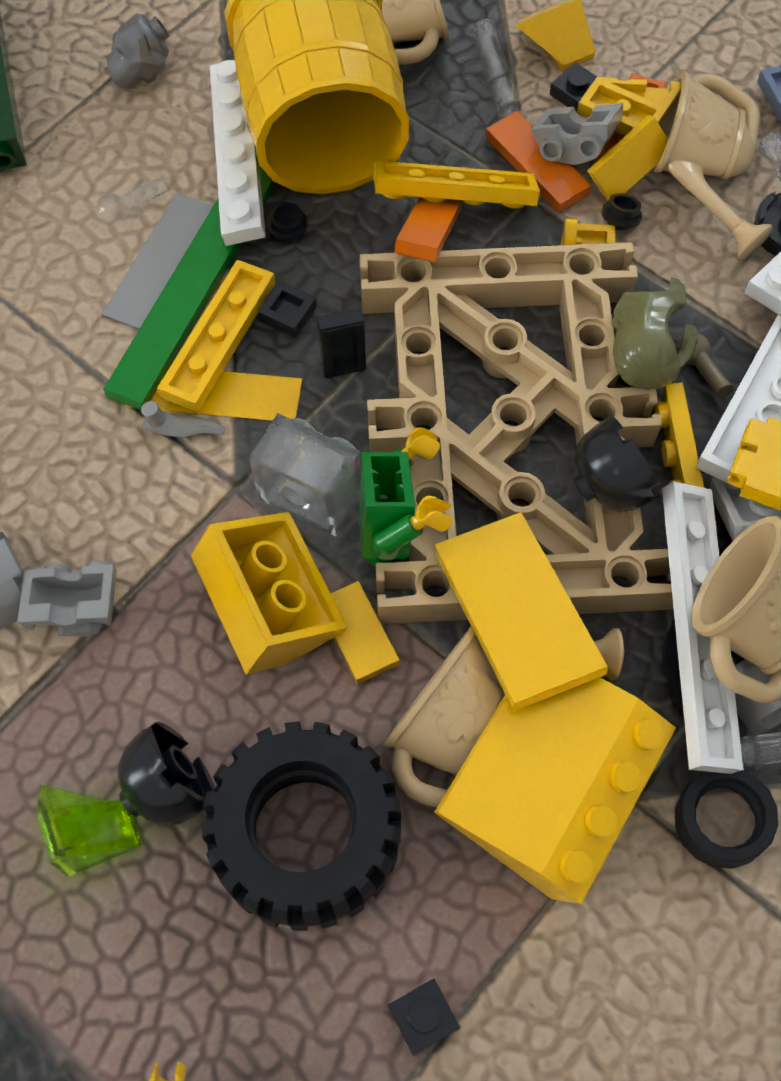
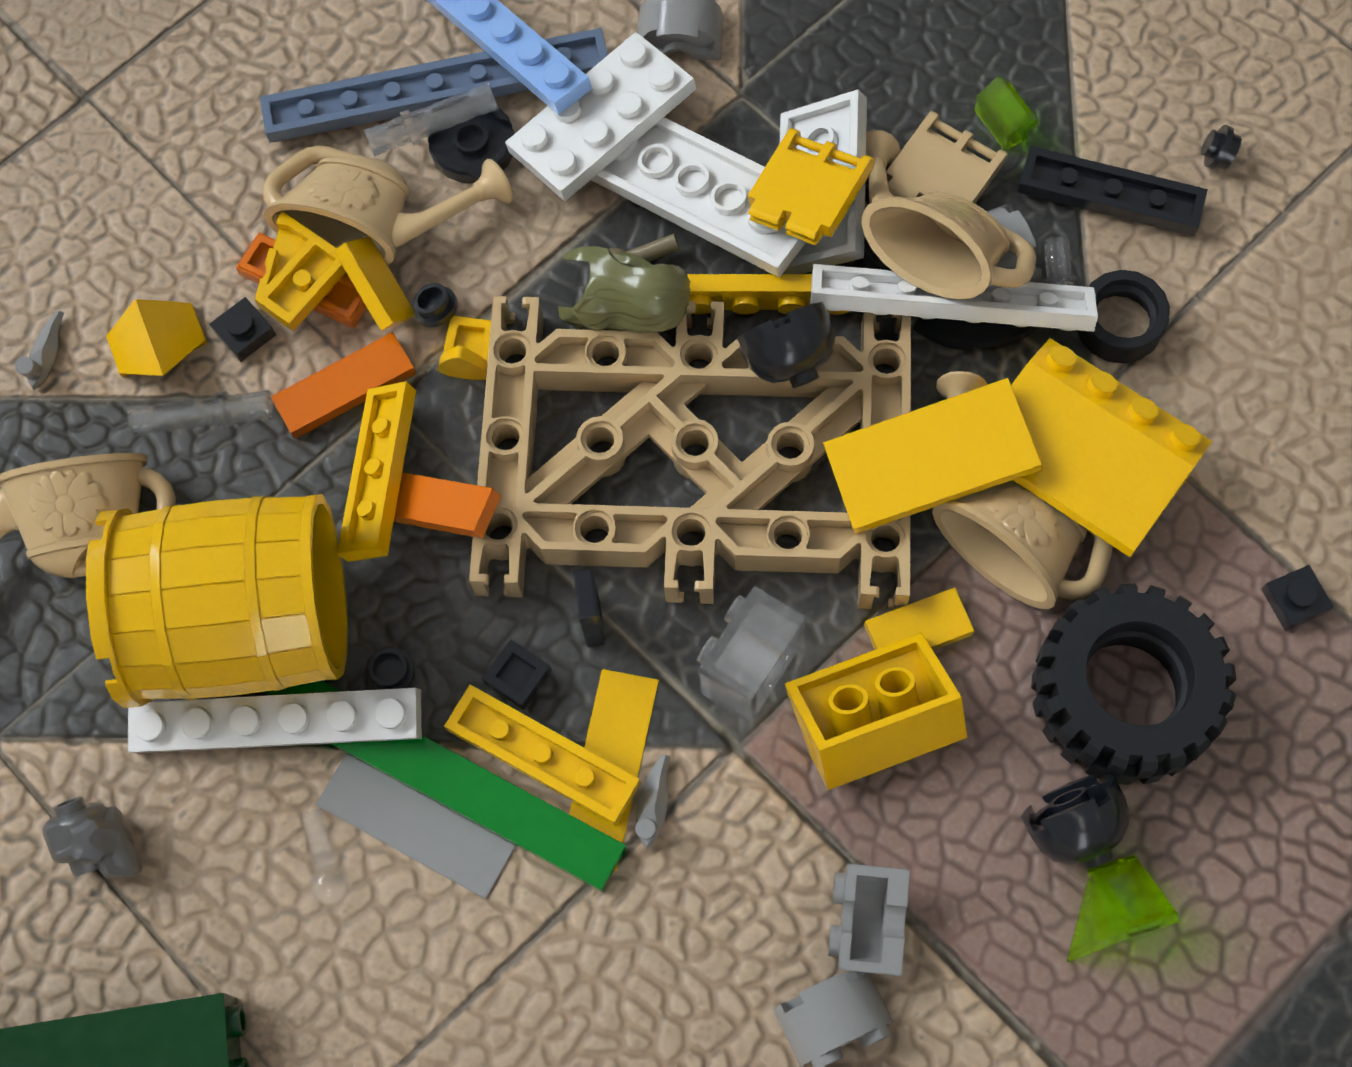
camera: 80 degrees left, 5 degrees up
green torso [358,427,453,567] -> none
light grey cylinder [531,103,623,165] -> none

